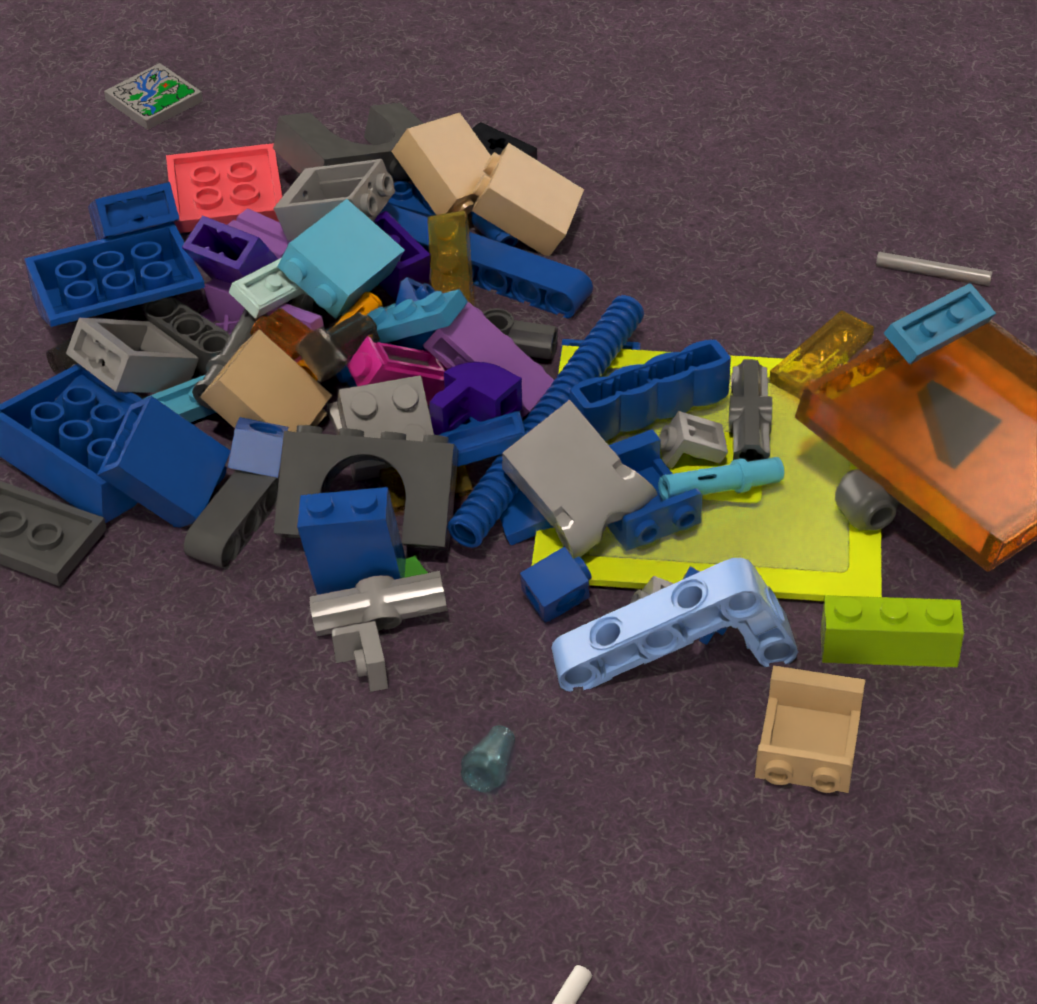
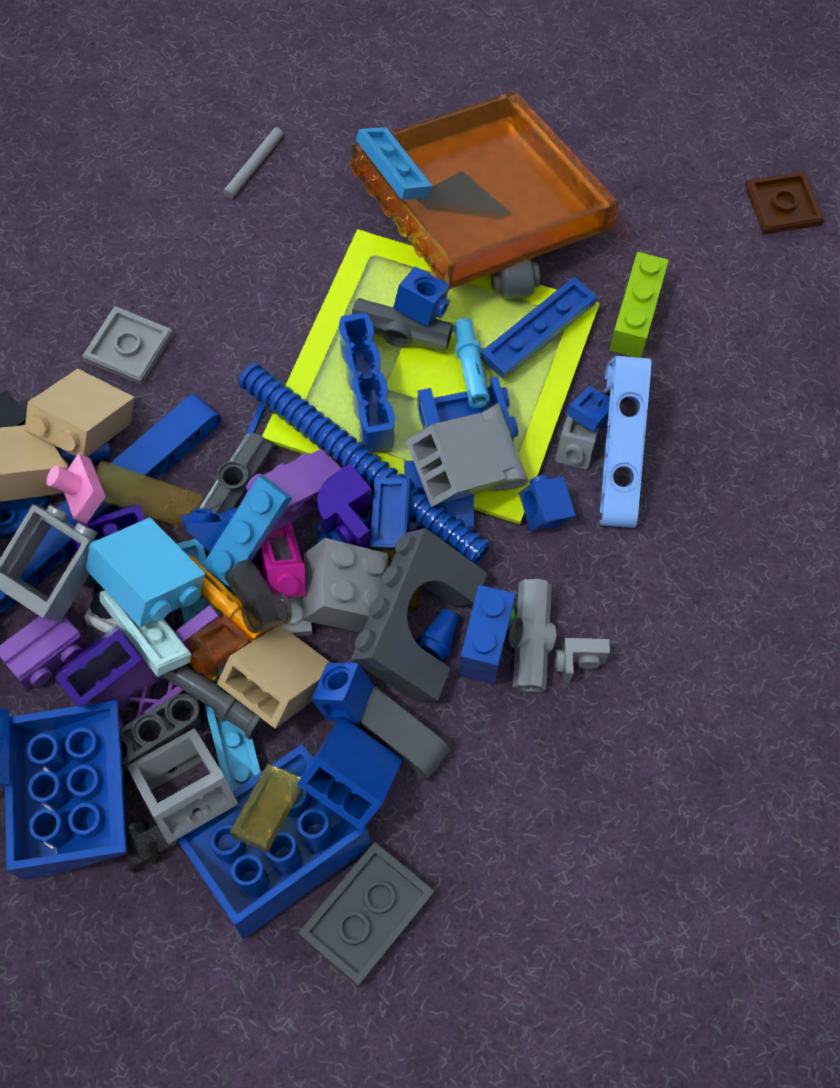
camera: 80 degrees left, 20 degrees up
clear light blue cone [461,725,515,792] -> none
light grey bracket [659,411,728,468] -> none
tan panel [755,665,865,793] -> none
clear yellow plate [769,310,874,400] -> none
none -> bright pink tile [47,453,106,524]
none -> light grey tile [82,306,174,385]
none -> clear yellow plate [230,763,302,852]
none -> blue brick [393,266,450,327]
none -> blue plate [480,277,598,380]

